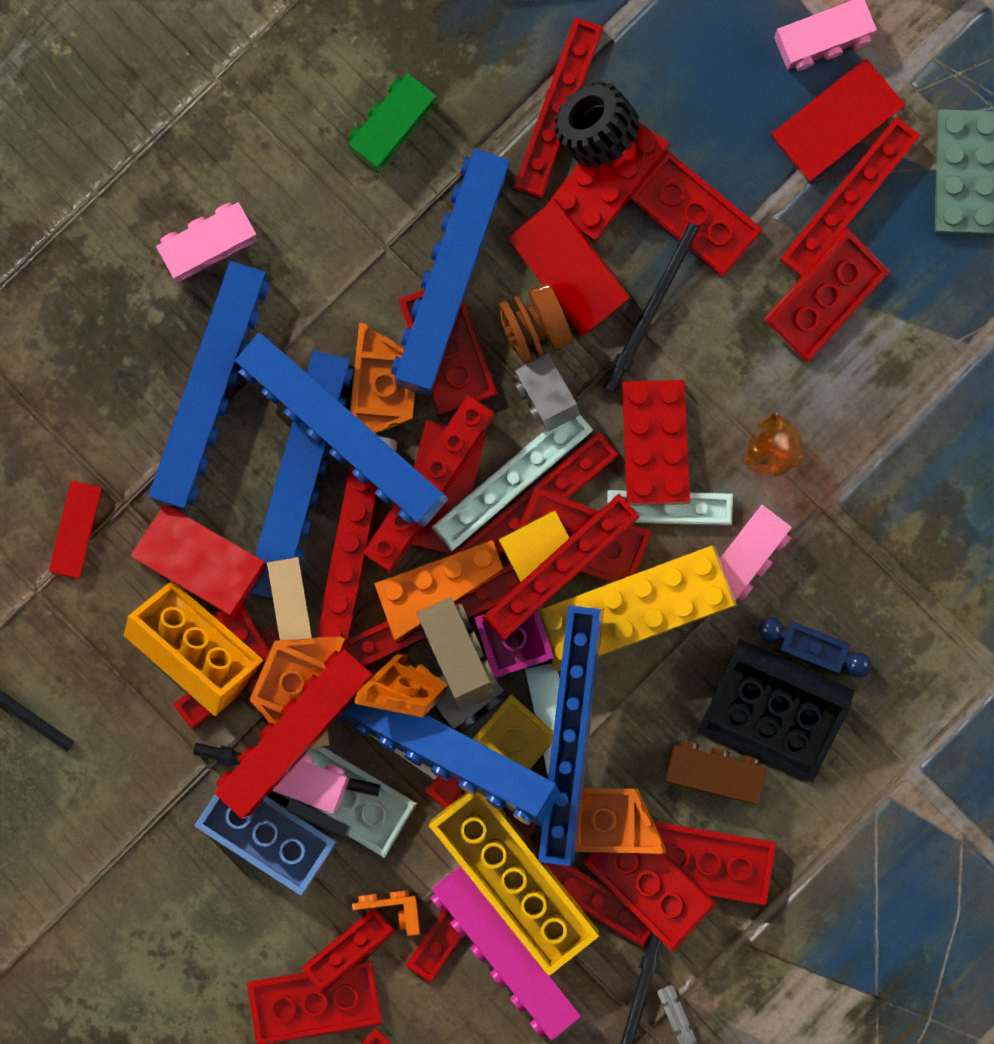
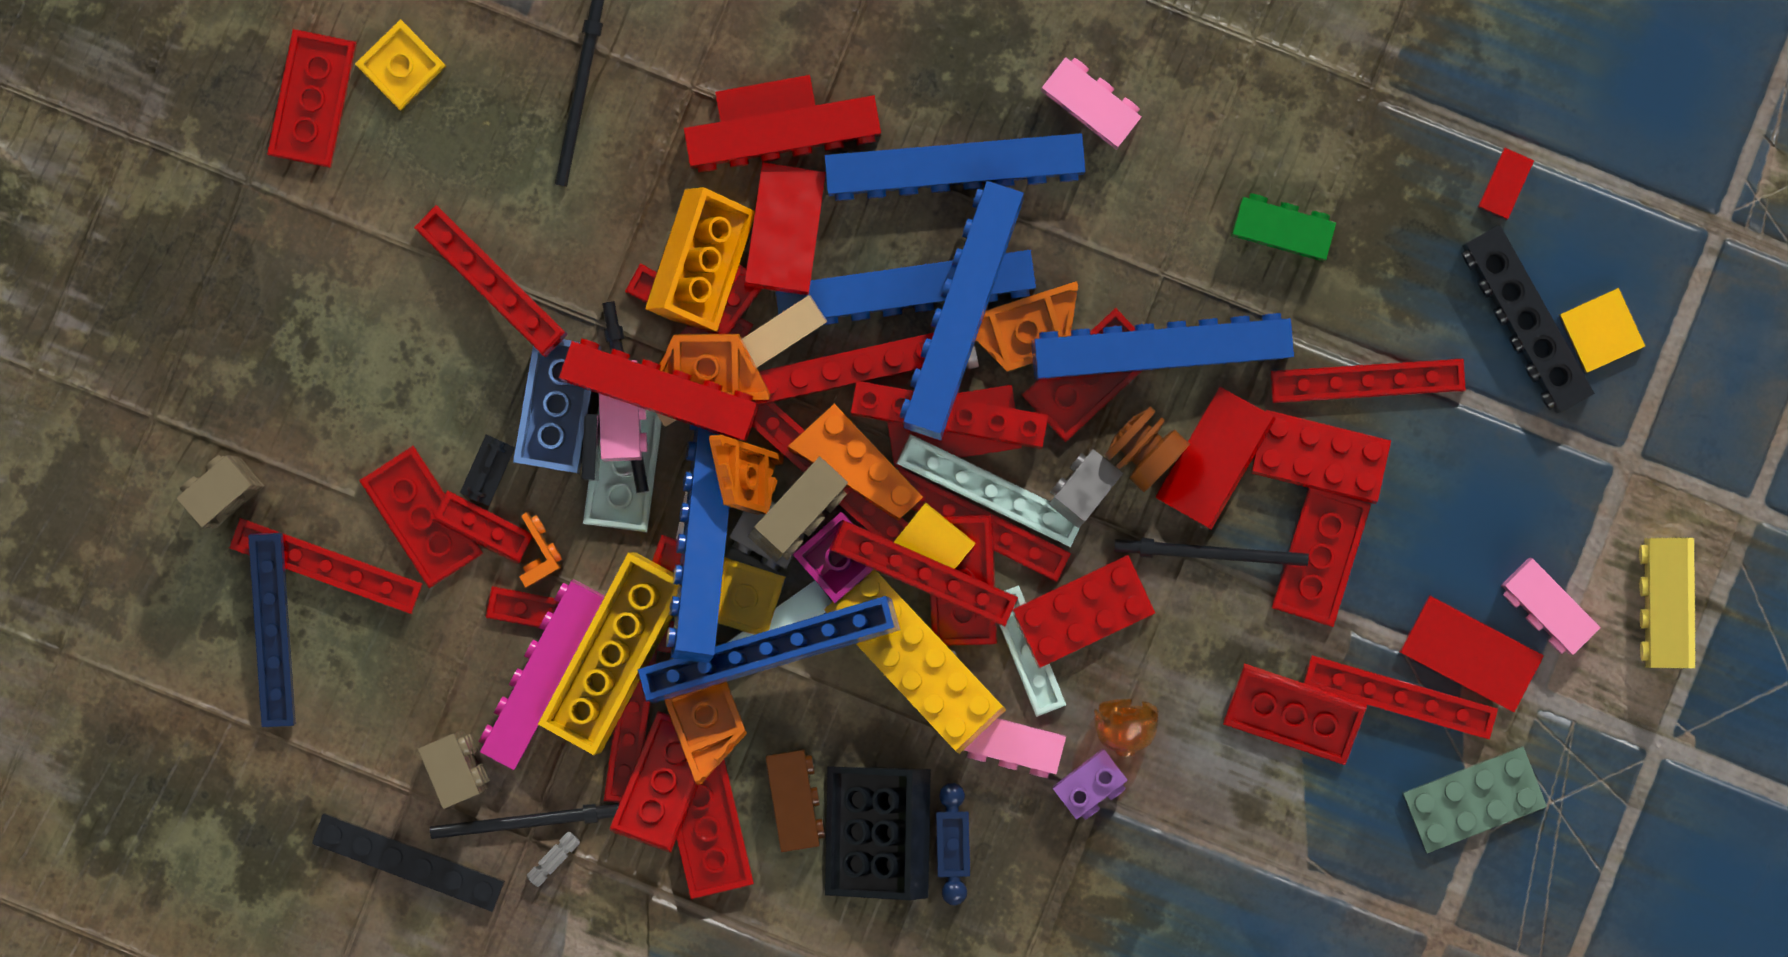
camera: 70 degrees right, 5 degrees up
black tyre [554,81,640,168] -> none
none -> red tile [414,205,568,358]
none -> black hinge [460,434,516,506]
none -> red brick [684,95,881,173]
none -> medium lavender brick [1052,748,1128,820]

